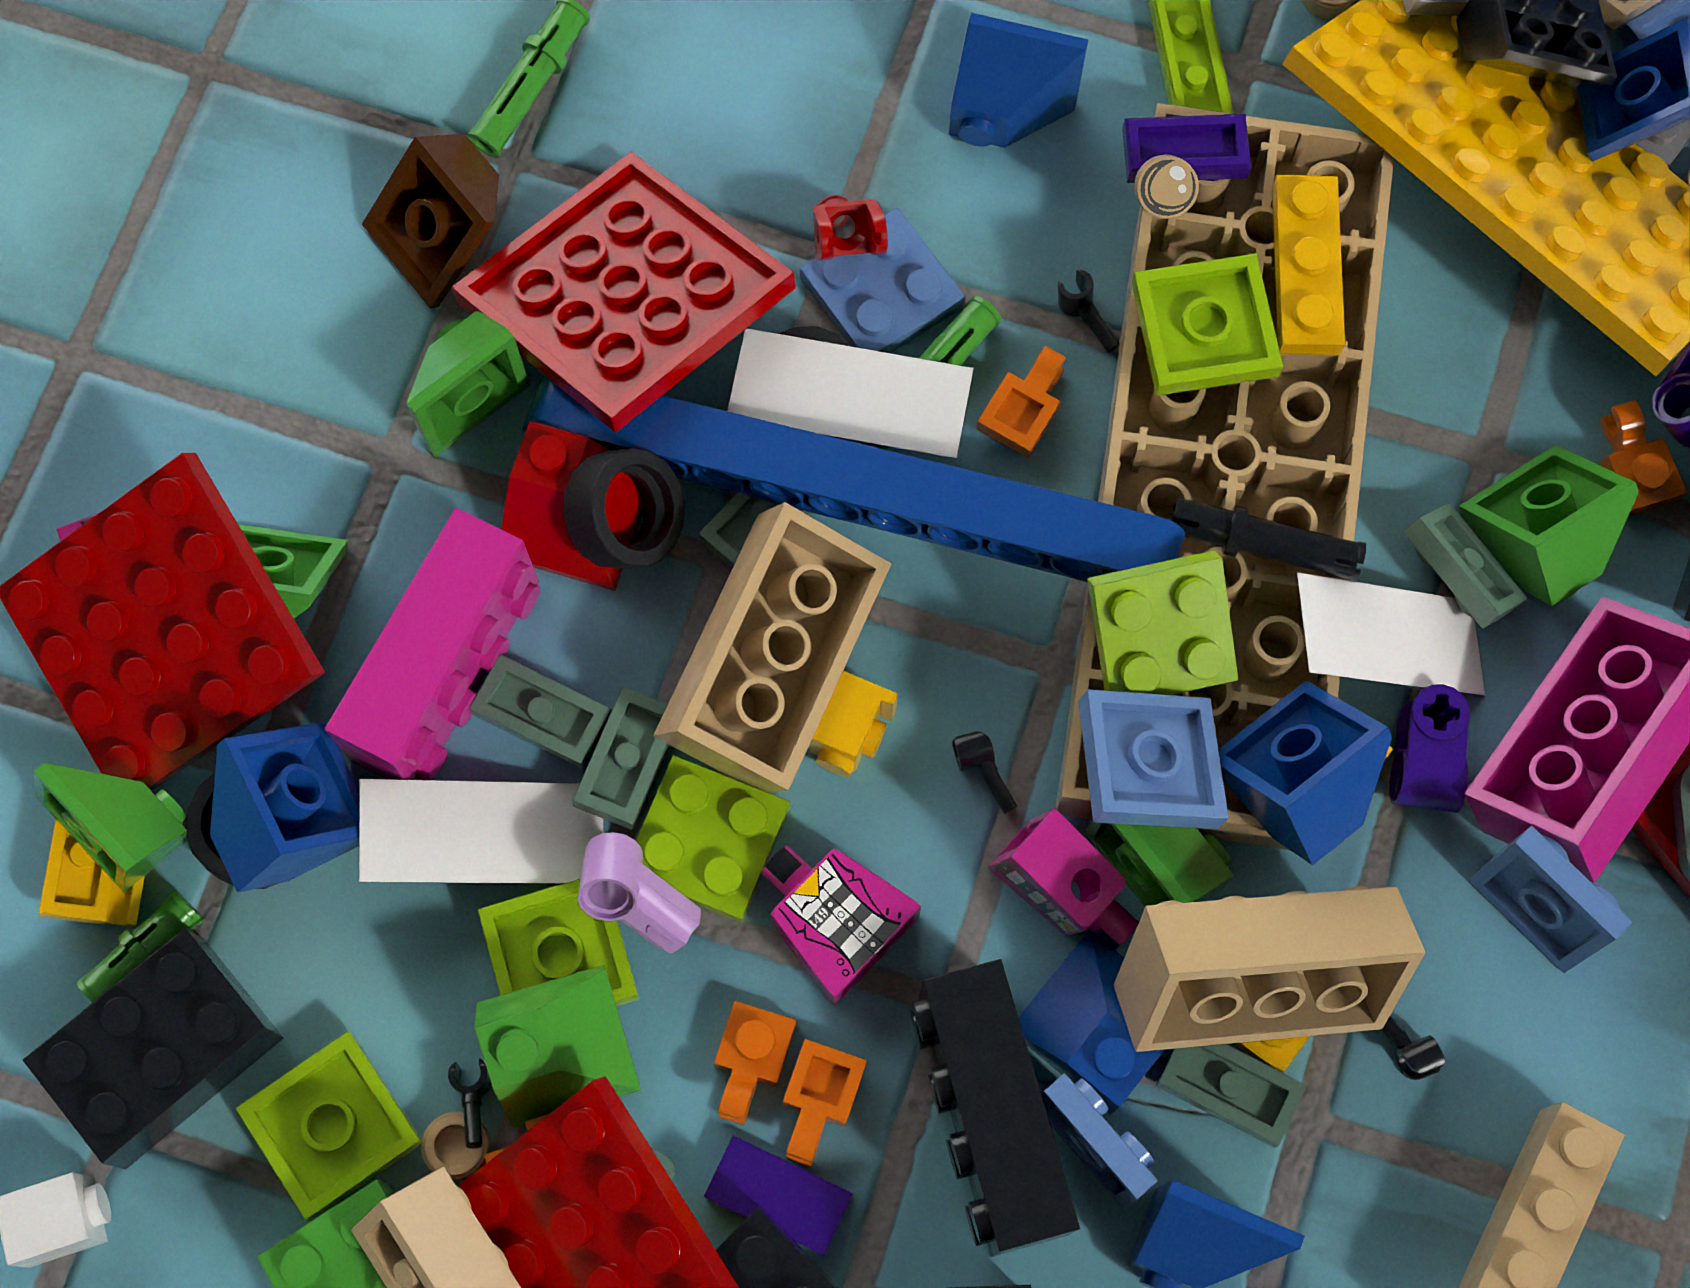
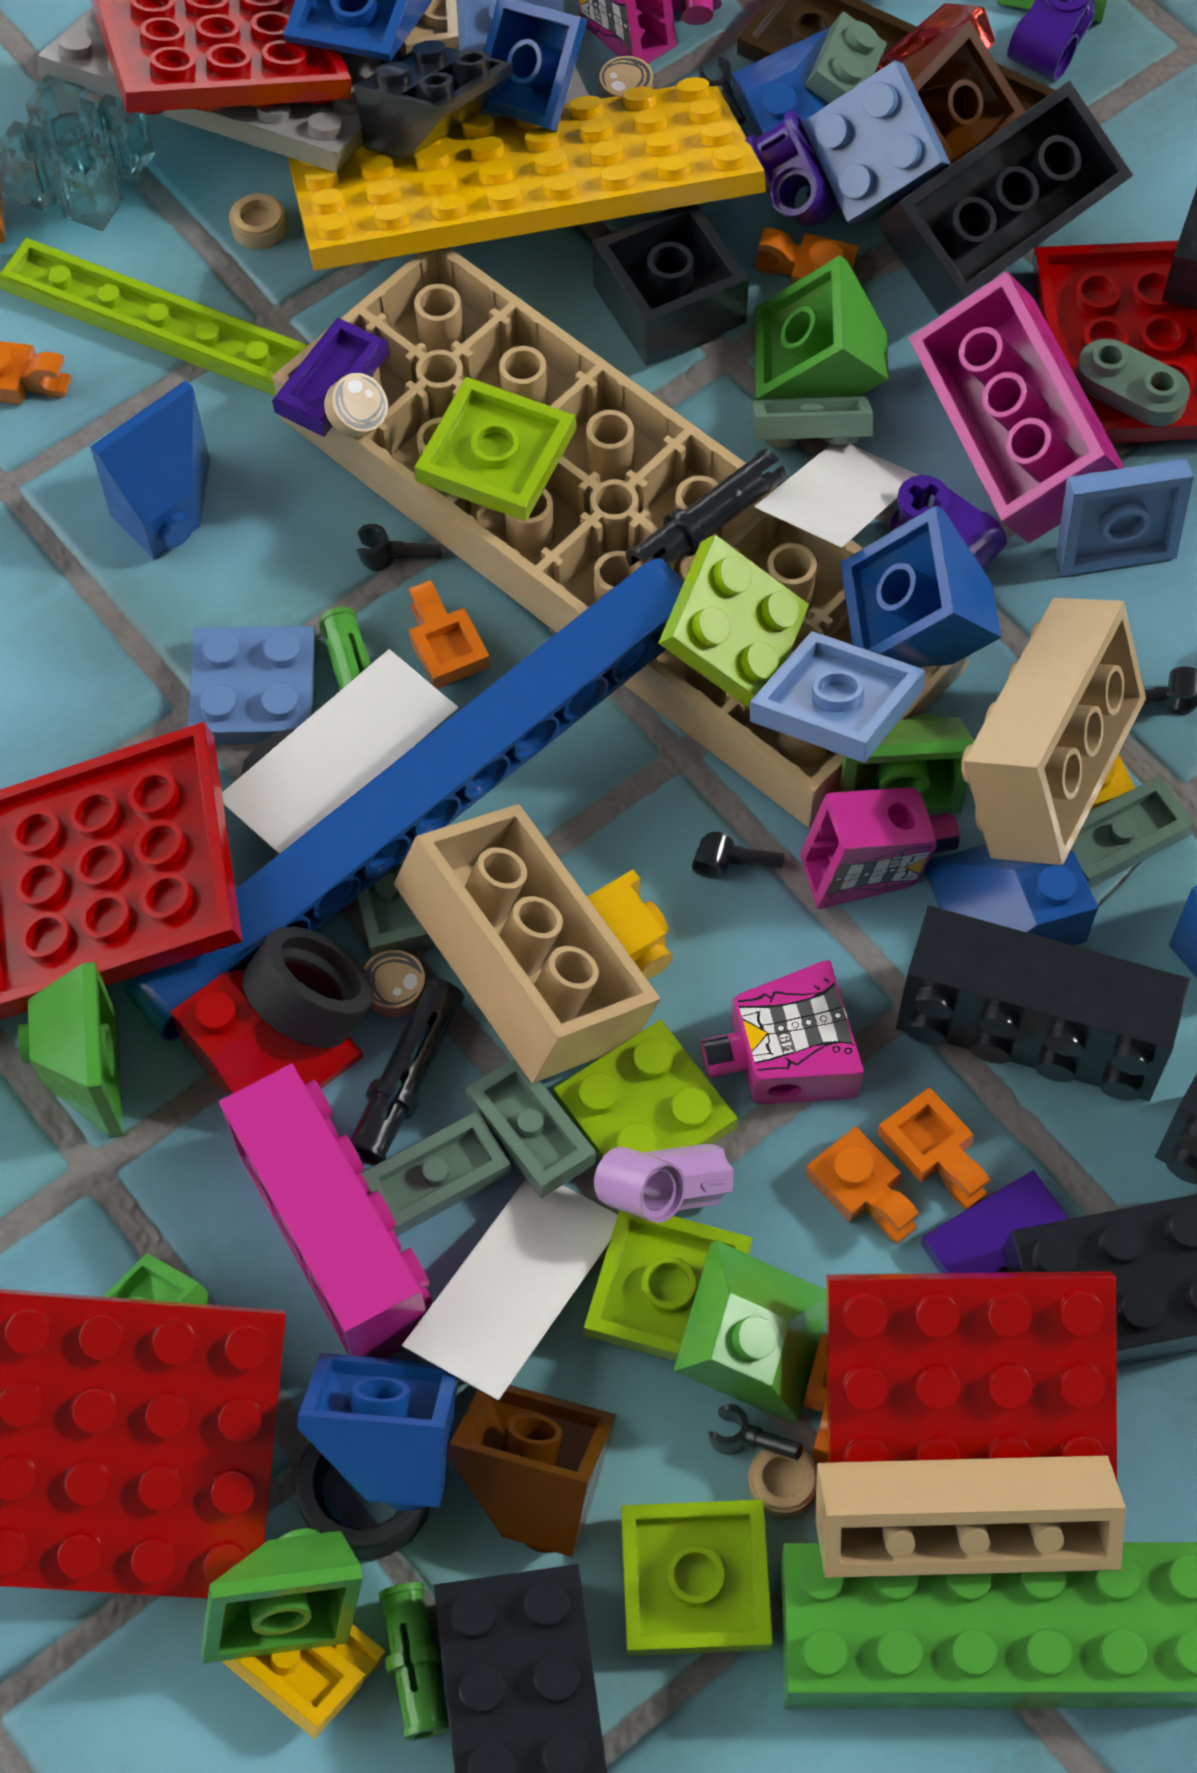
camera: 55 degrees left, 10 degrees down
red piece [813,195,888,261] -> none
medium blue plate [1041,1073,1158,1208] -> none
yellow plate [1272,175,1345,355] -> none
none -> black pin [350,978,465,1166]
none -> tan tile [364,950,426,1017]
none -> reddish brown slope [447,1385,617,1557]
none -> black brick [593,204,749,366]

